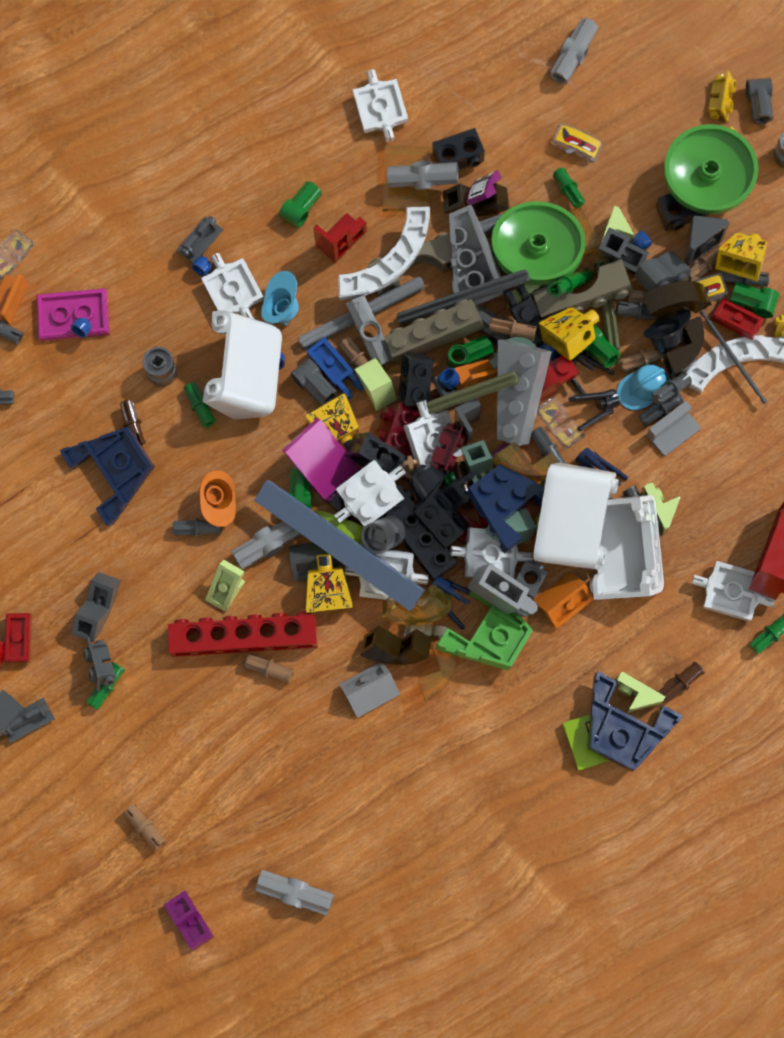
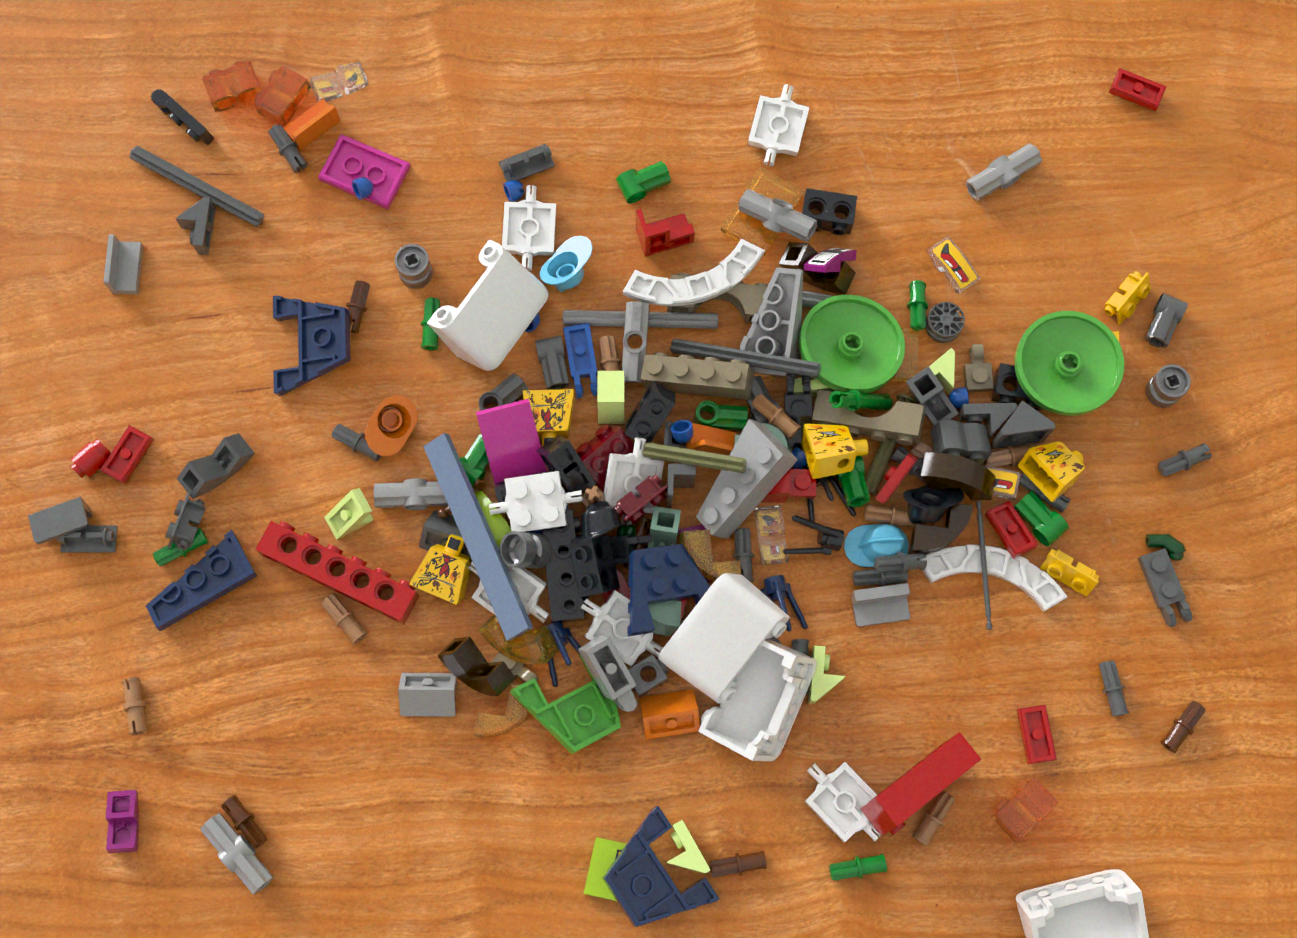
camera: 25 degrees right, 0 degrees up
none -> dark blue wing [146,529,257,631]
none -> reddish brown axle [221,795,267,848]
none -> reddish brown hinge [438,479,485,519]
none -> dark grey piece [478,373,529,411]
none -> red plate [875,452,918,504]
none -> dark grey wheel [925,302,965,343]
none -> dark grey slope [958,403,1017,439]
none -> dark tan plate [963,344,994,392]

